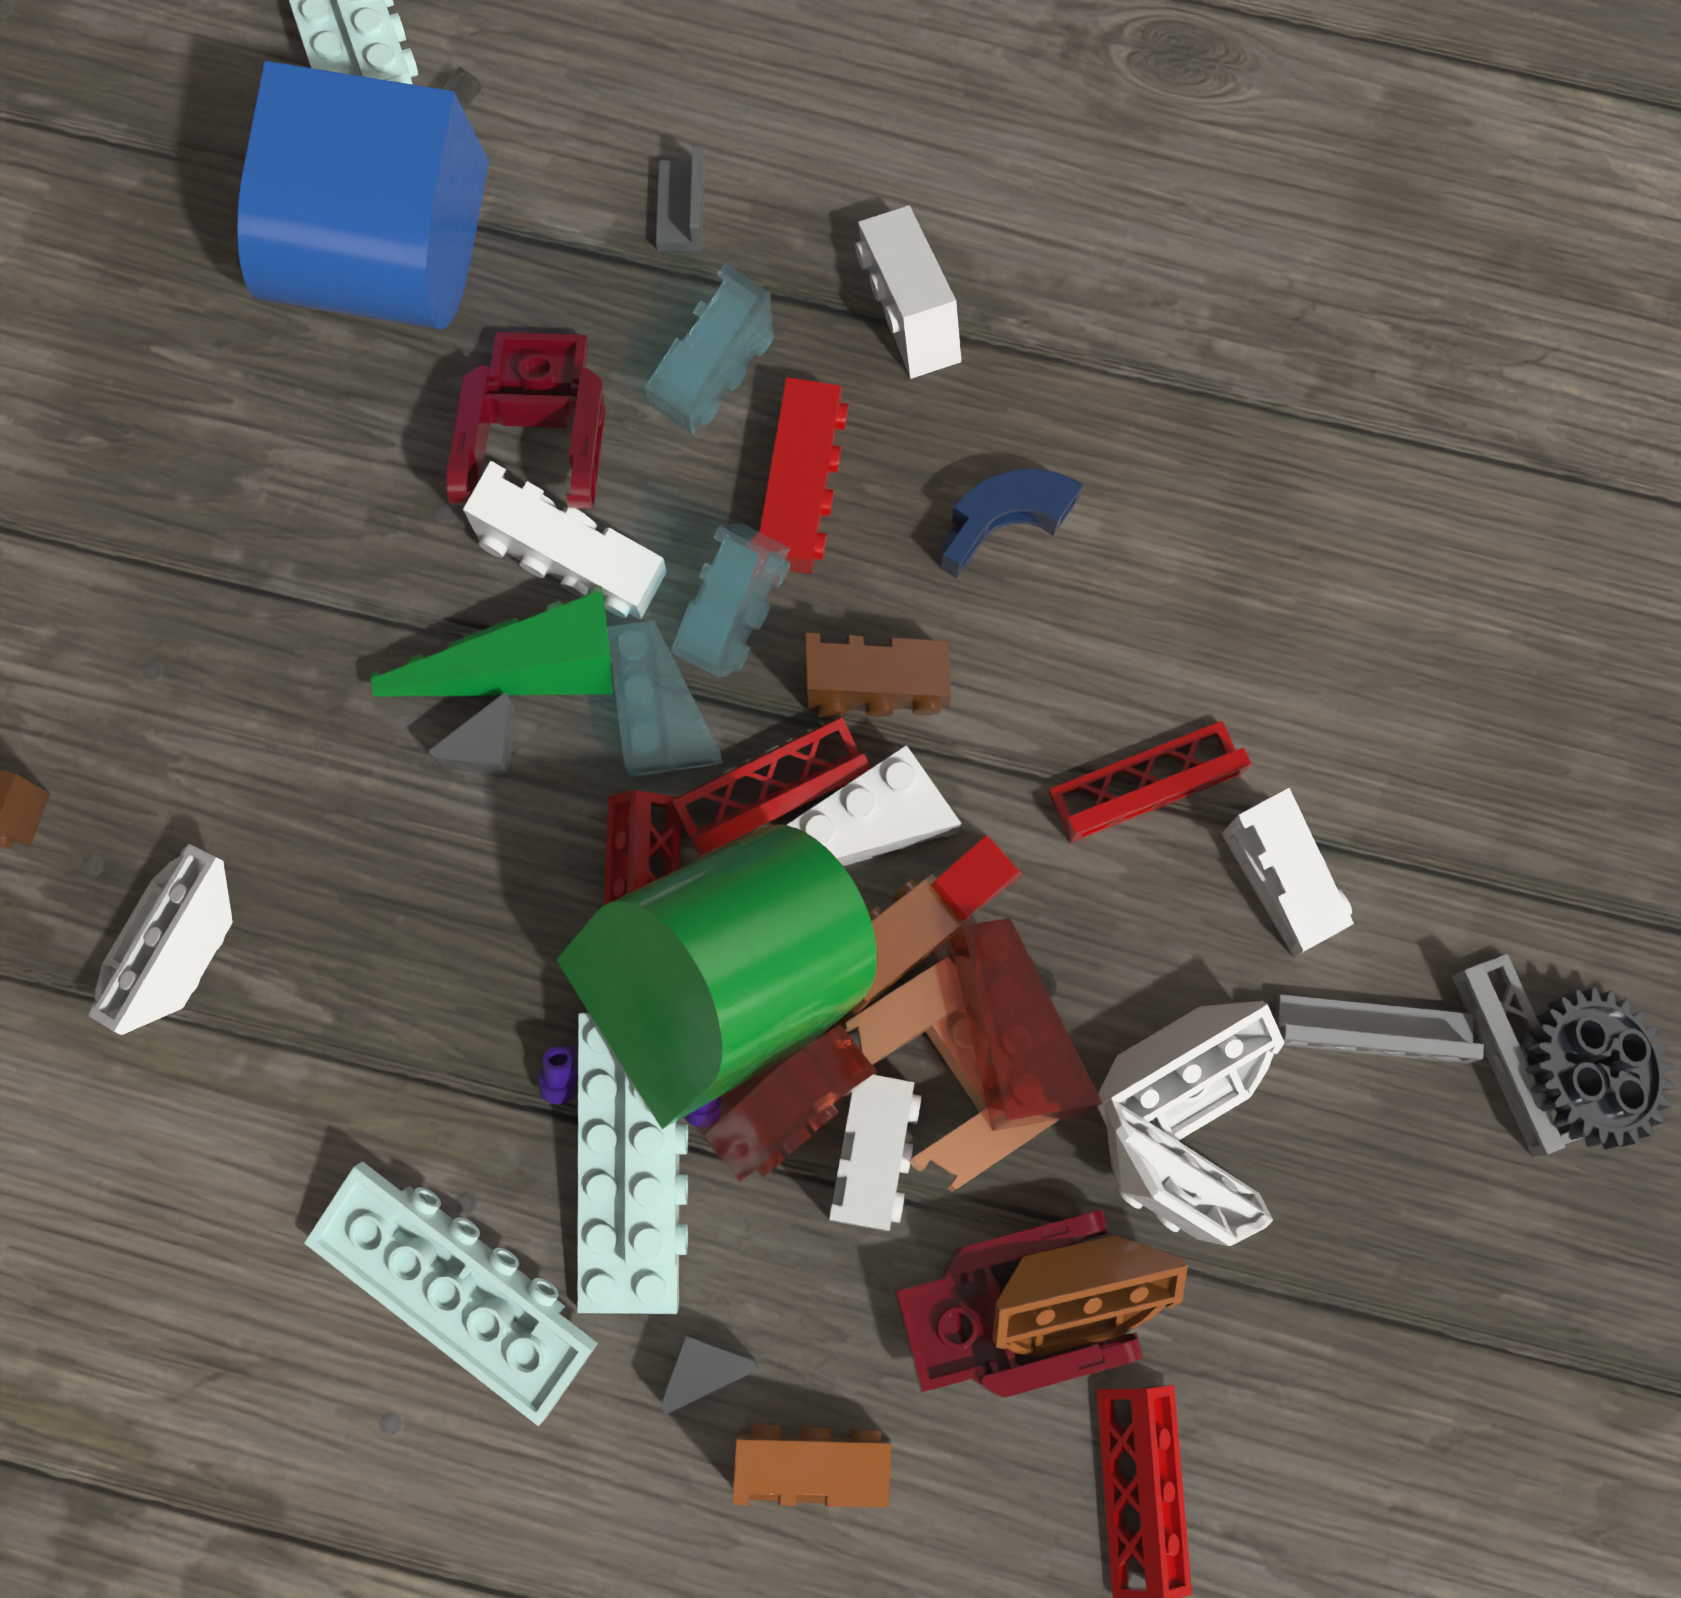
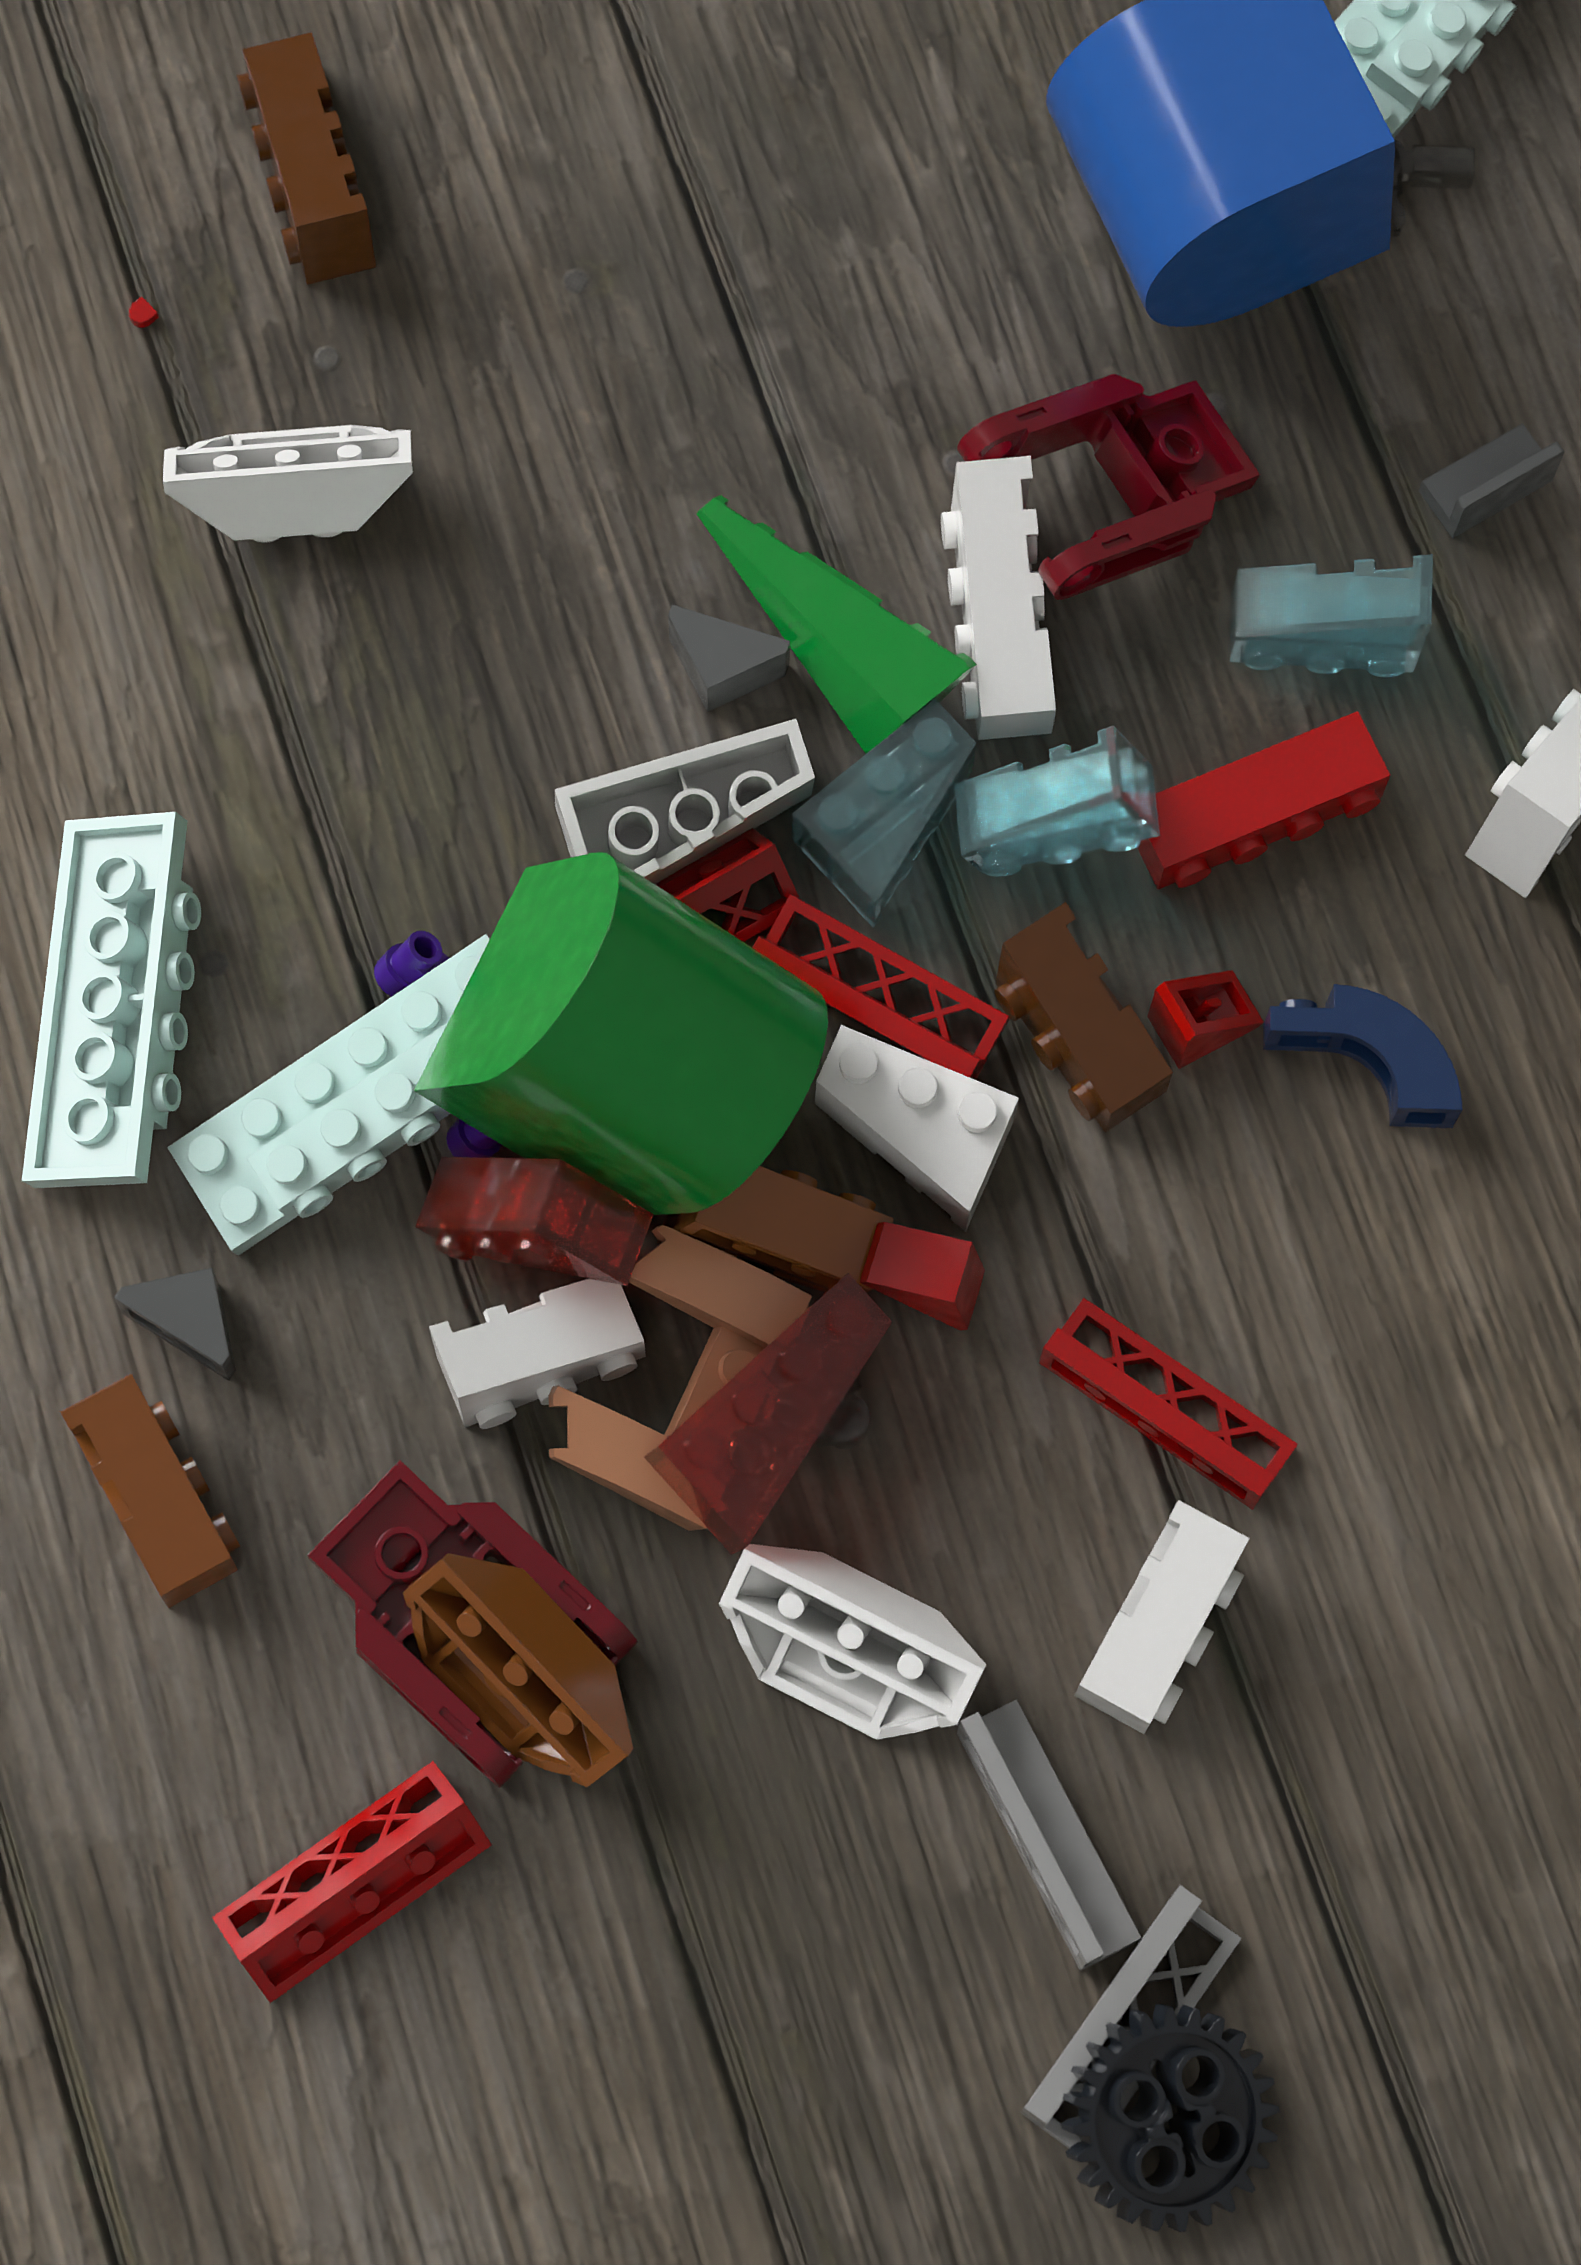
camera: 55 degrees right, 5 degrees down
white wedge [1105,1099,1273,1246] -> none
none -> white wedge [555,719,815,884]
none -> red slope [1147,970,1264,1069]

